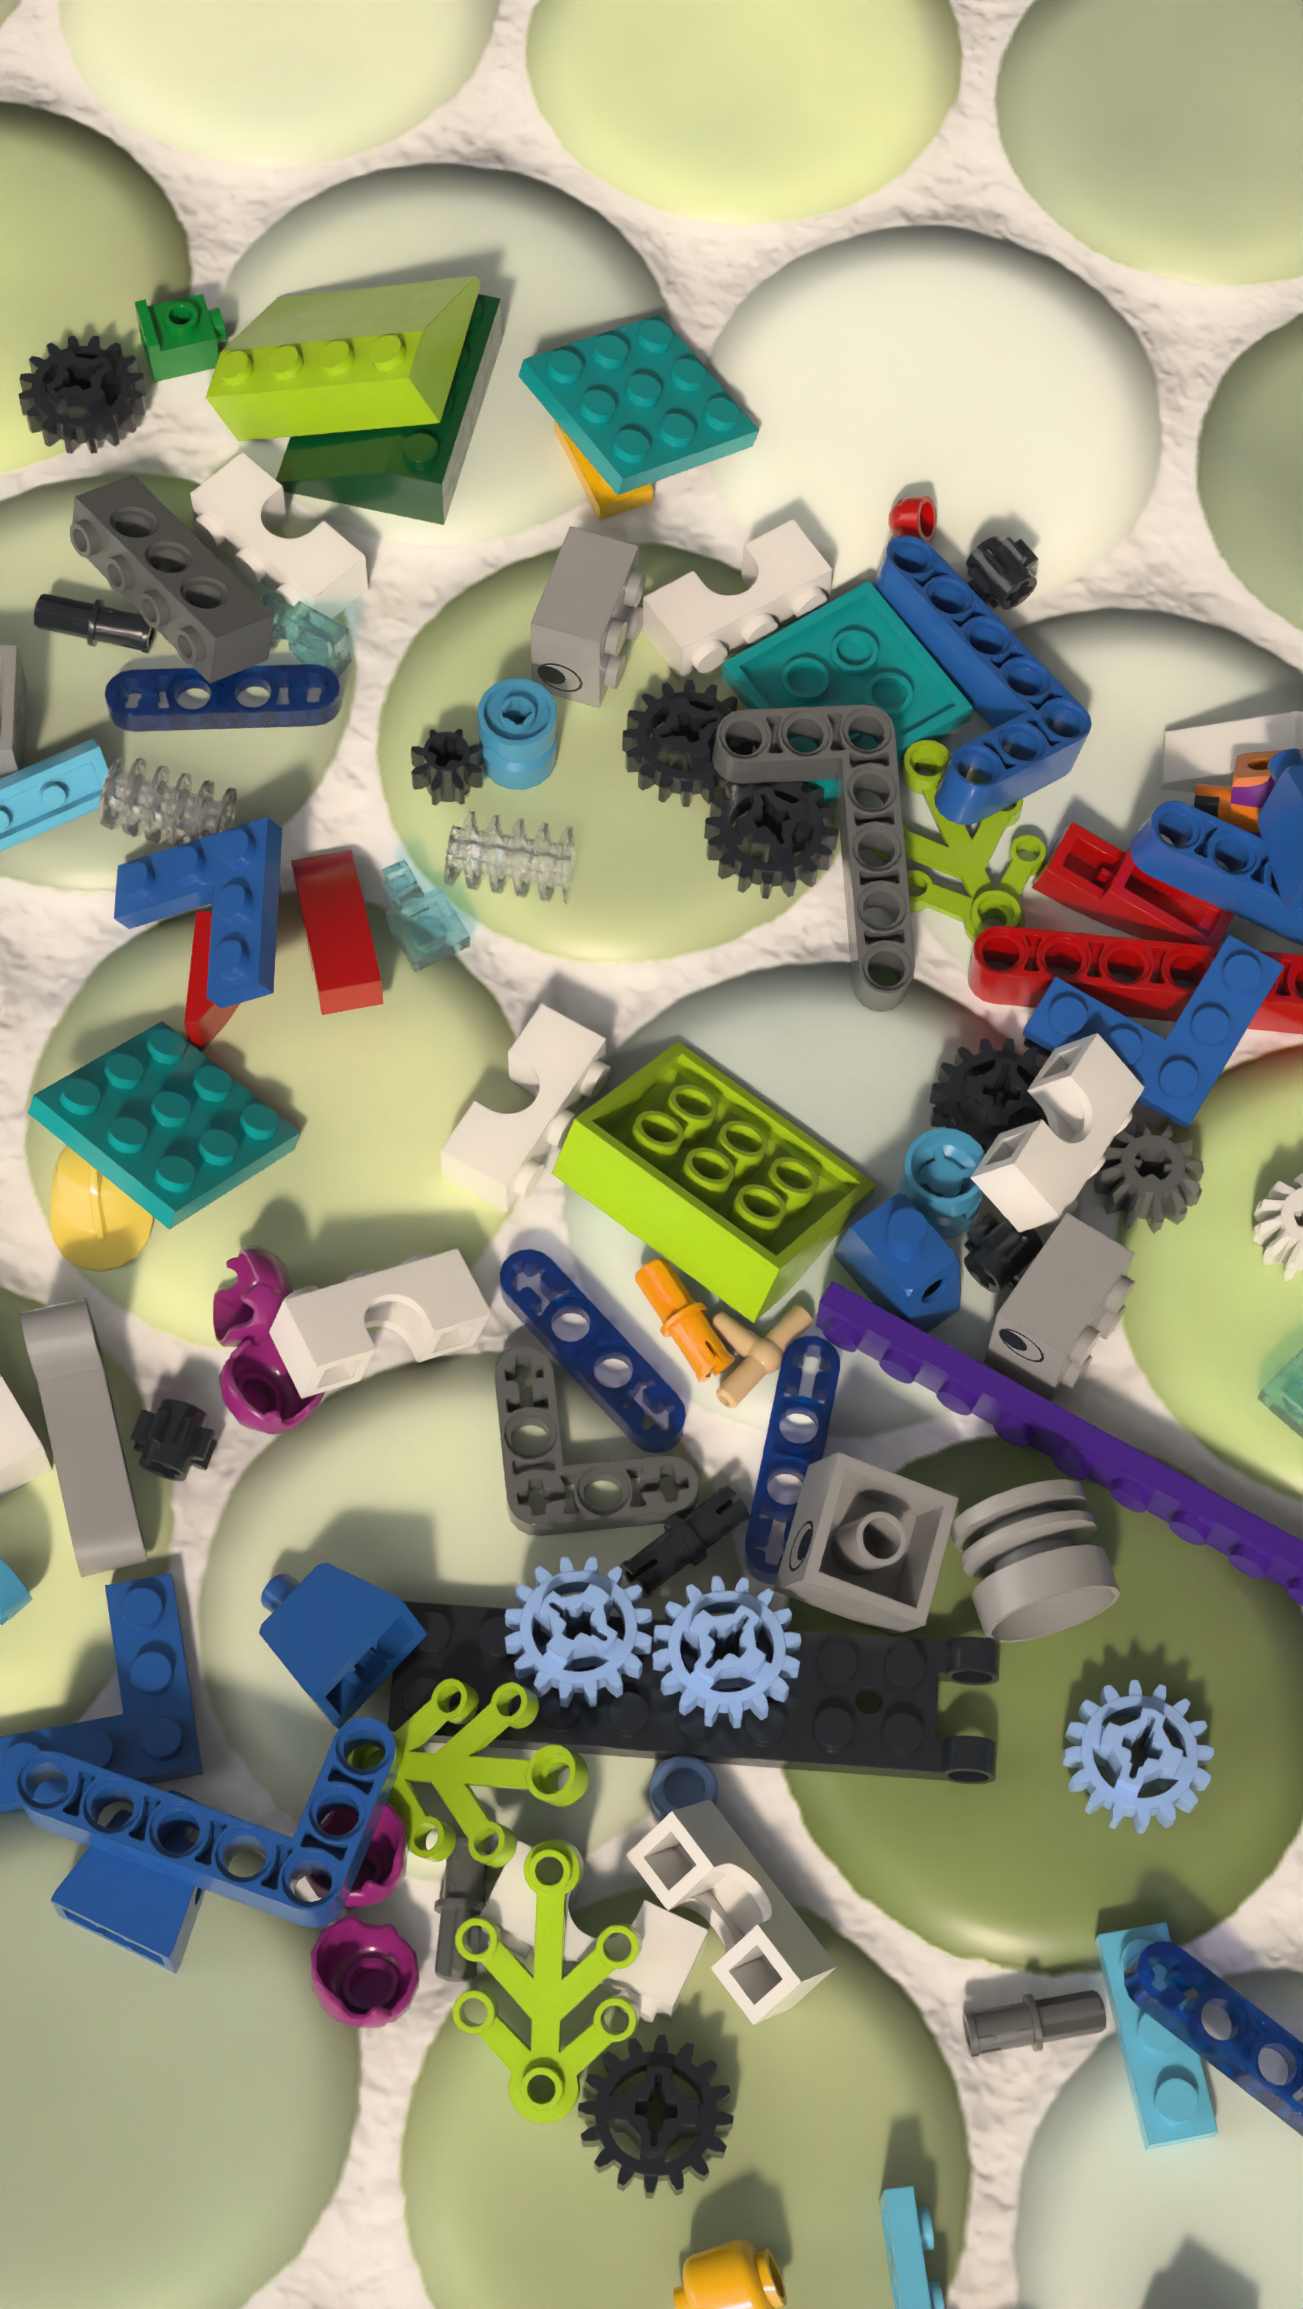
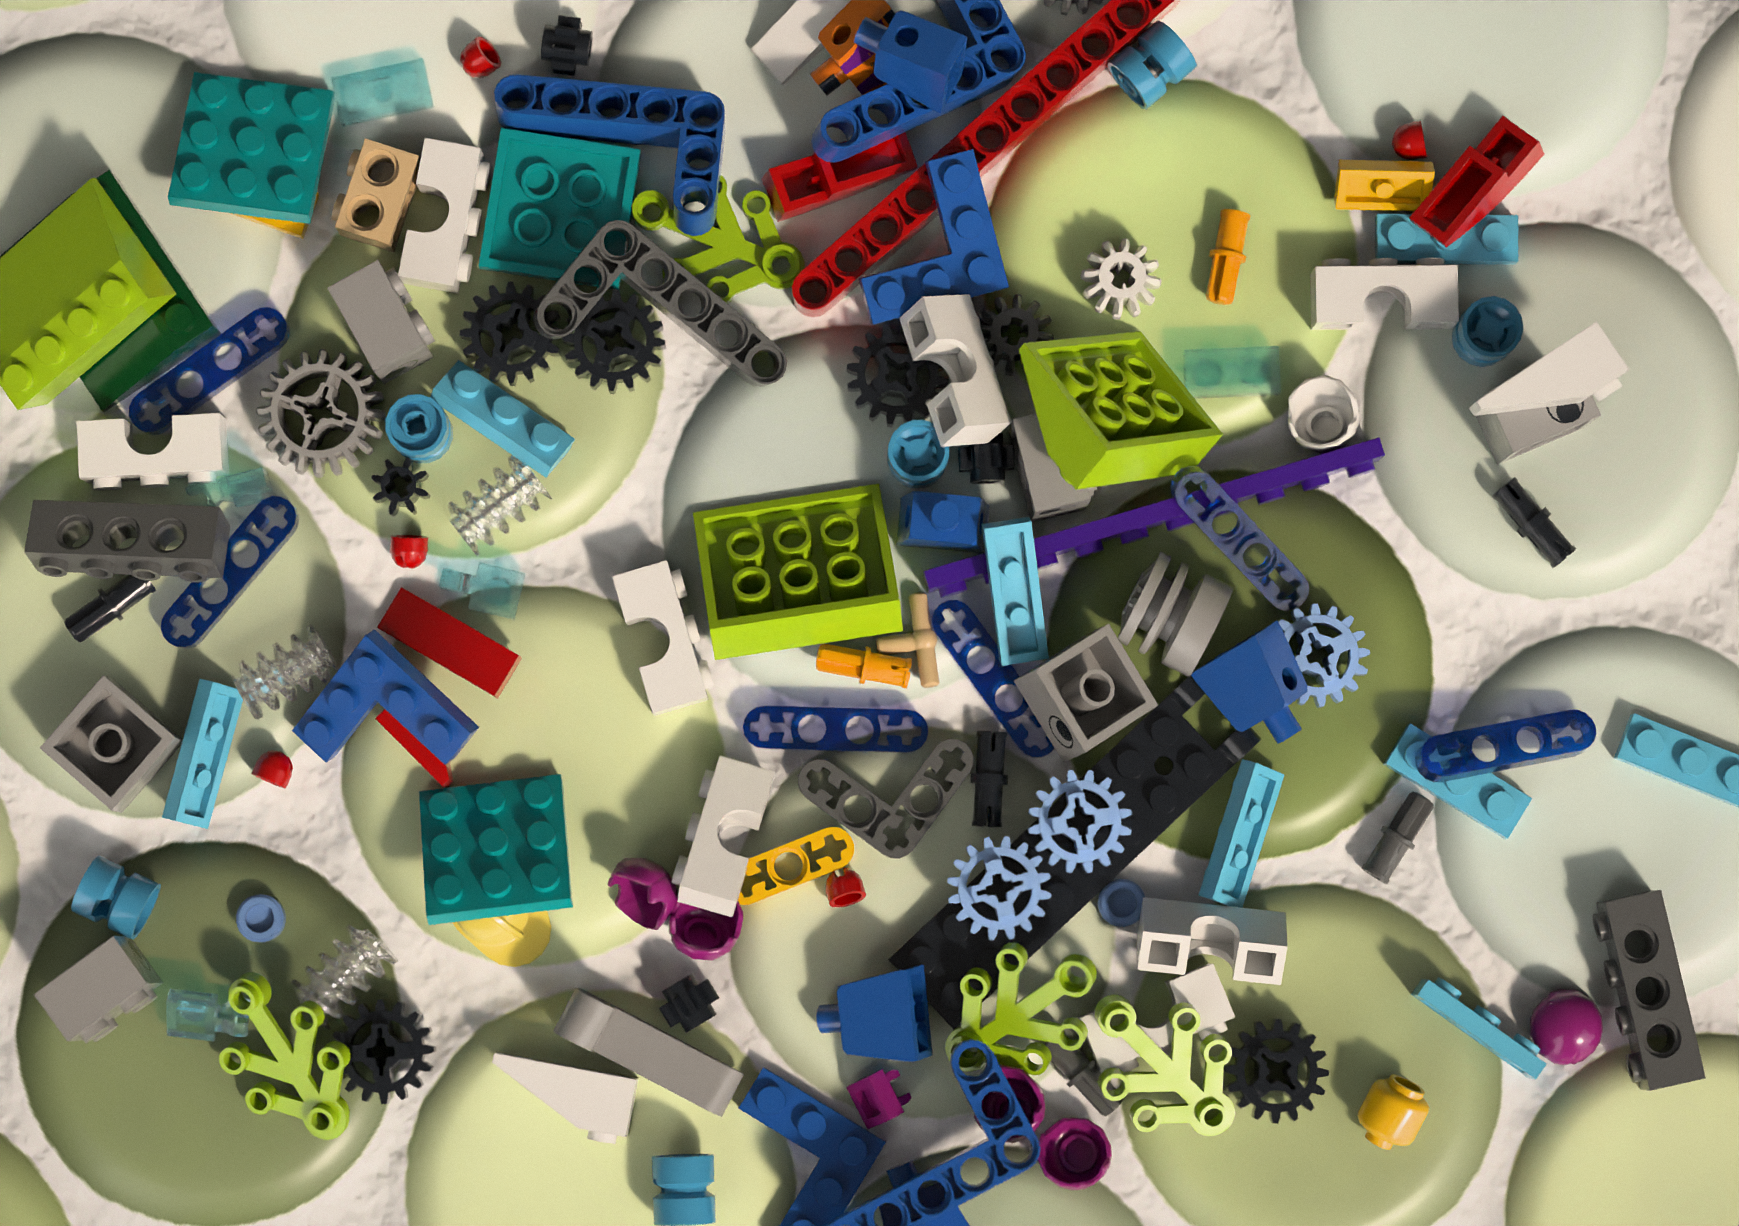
camera: 50 degrees left, 20 degrees up
none -> clear blue beam [129,307,290,435]
none -> red hinge [251,750,293,789]
none -> light grey gear [256,349,386,478]
none -> clear light blue plate [331,58,434,126]
none -> tan brick [331,138,421,253]
none -> red hinge [390,535,428,569]
none -> medium azure plate [430,360,575,478]
none -> yellow beam [738,827,854,905]
none -> red hinge [825,868,866,907]
none -> magenta tile [846,1069,912,1130]
none -> medium azure plate [982,517,1049,666]
none -> lime slope [1019,331,1223,490]
none -> clear blue beam [1170,465,1309,611]
none -> blue torso [1191,621,1308,744]
none -> medium azure plate [1198,759,1285,908]

